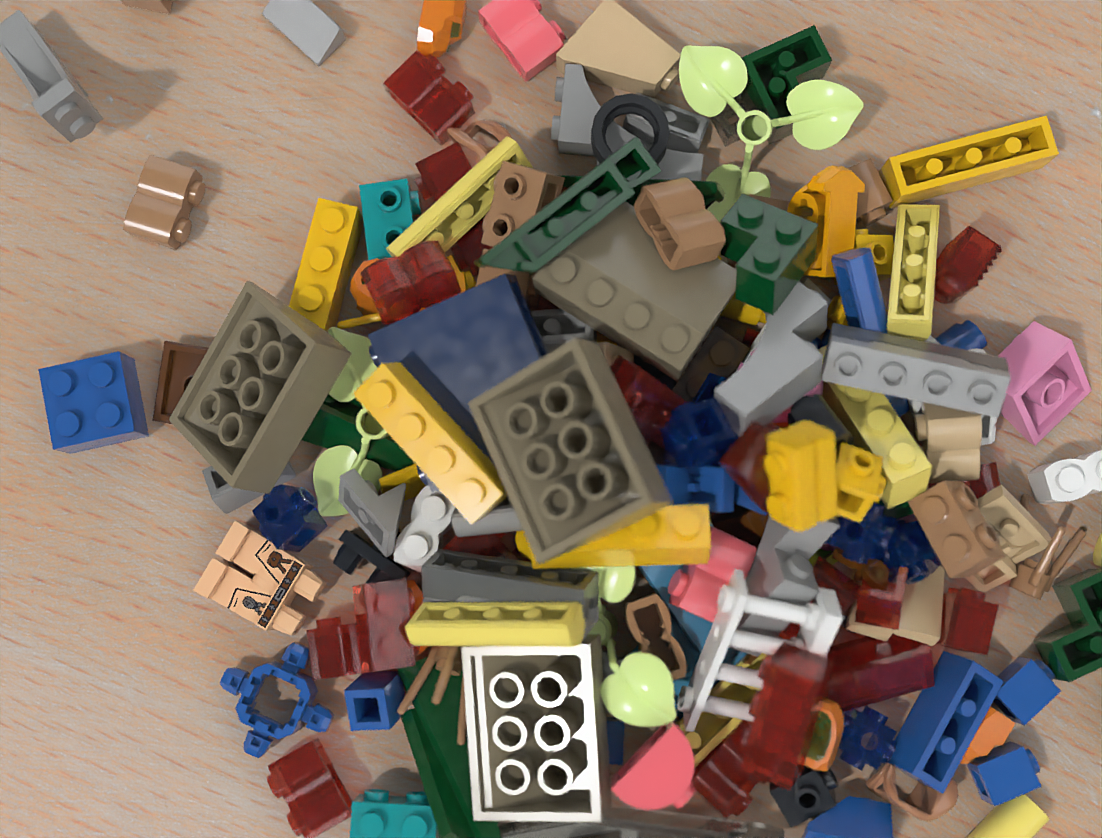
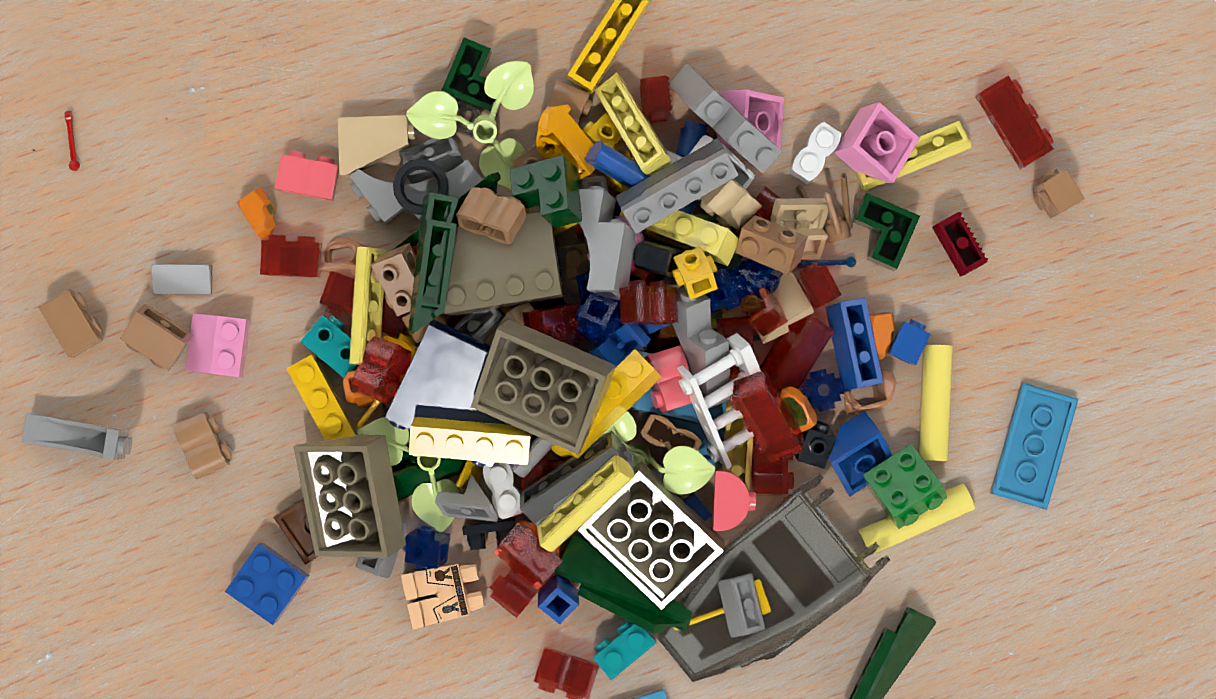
camera: 50 degrees left, 5 degrees up
blue piece [220,642,334,758] -> none
medium nougat plant [397,646,467,745] -> none
yellow brick [764,420,838,532] -> none
blue brick [993,657,1061,725] -> none
none -> medium nougat brick [120,304,193,371]
none -> bright pink slope [186,313,251,378]
none -> light grey arch [668,63,782,173]
none -> clear blue hinge [797,256,857,268]

